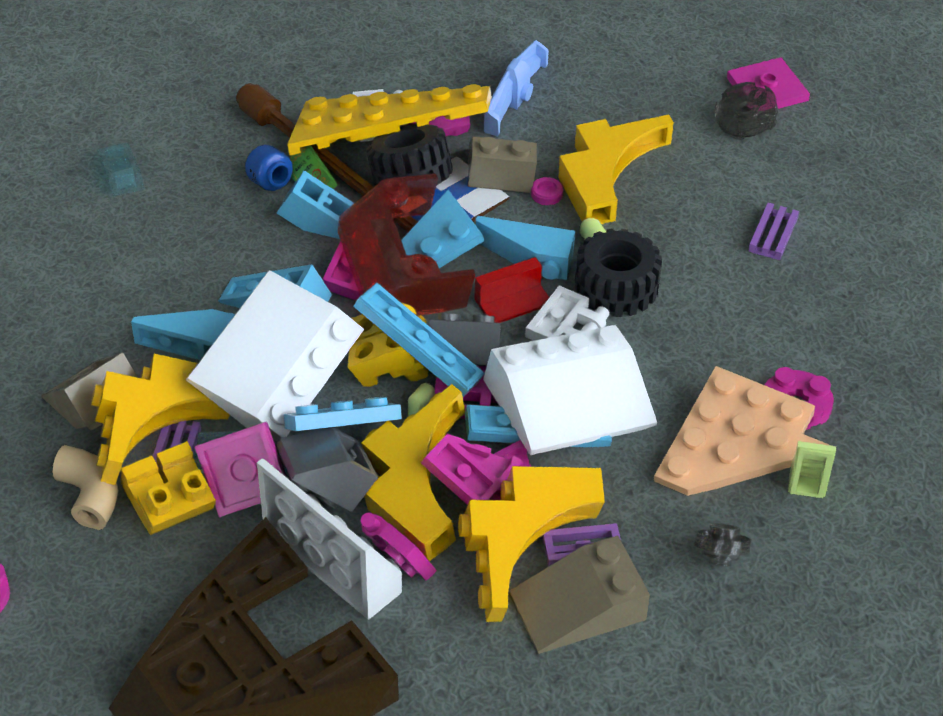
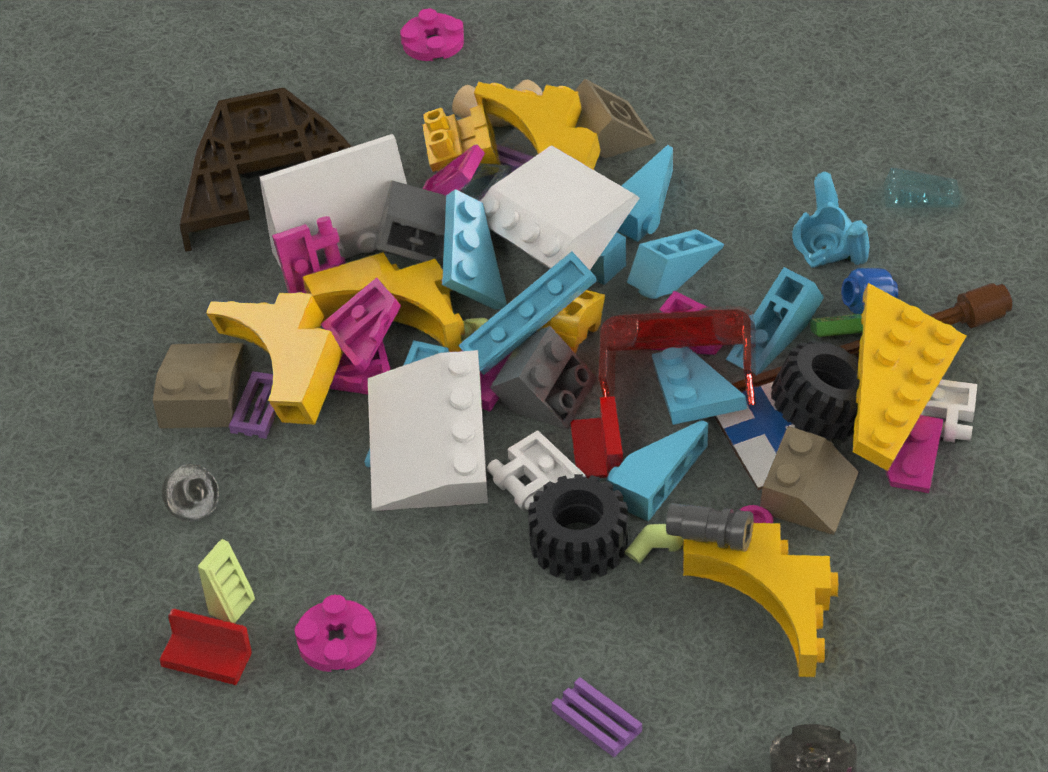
camera: 115 degrees right, 0 degrees up
light blue plate [484,40,549,137] -> none
light nougat wing [654,366,829,496] -> none
none -> red panel [159,609,252,685]
none -> dark grey axle [666,503,754,552]
none -> medium azure hair [792,171,870,268]

